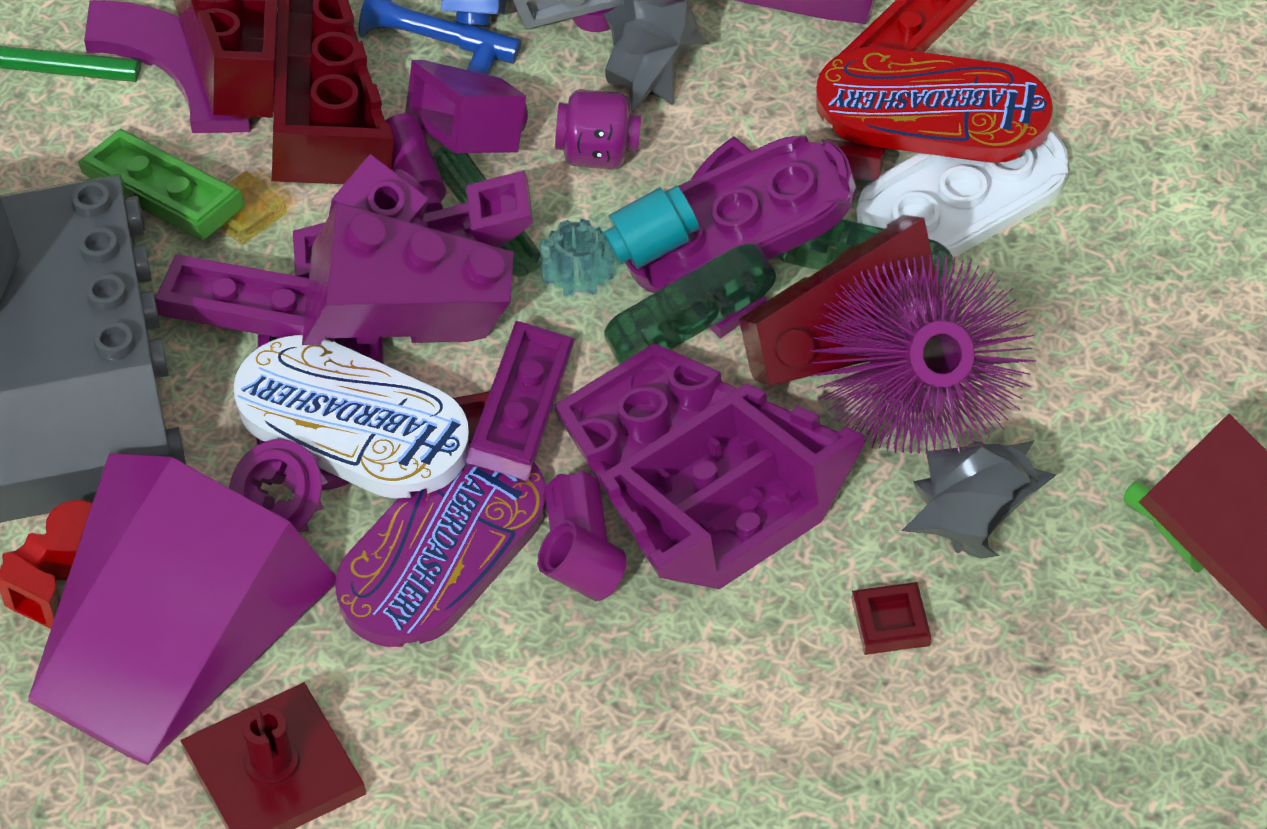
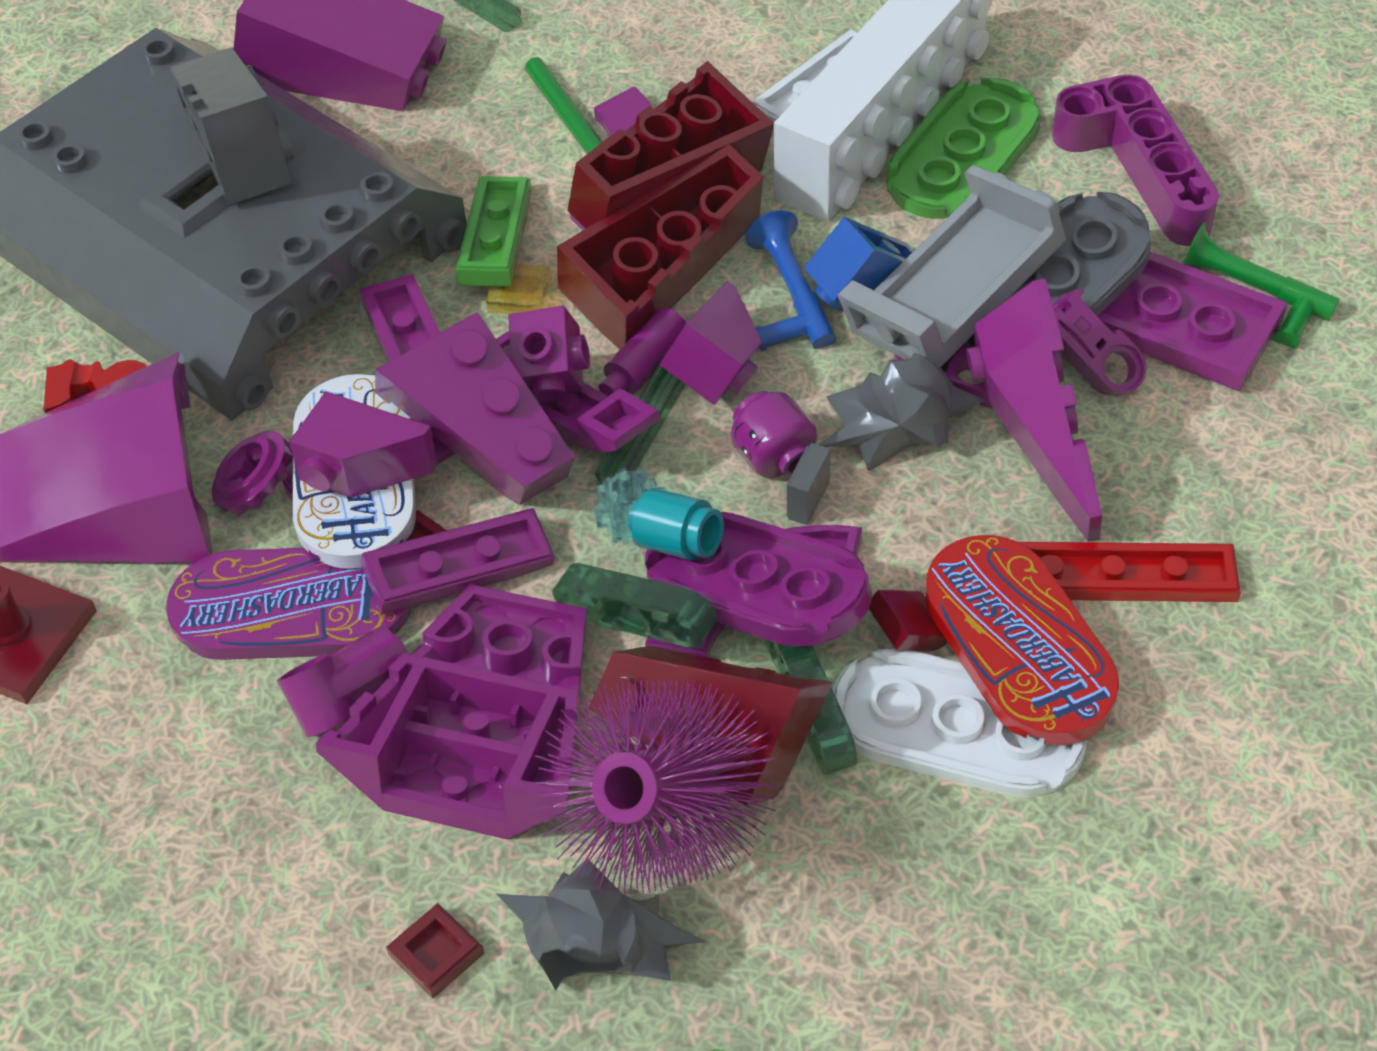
camera: 55 degrees right, 0 degrees up
none -> magenta slope [289,391,438,498]
none -> dark grey tile [787,443,831,525]

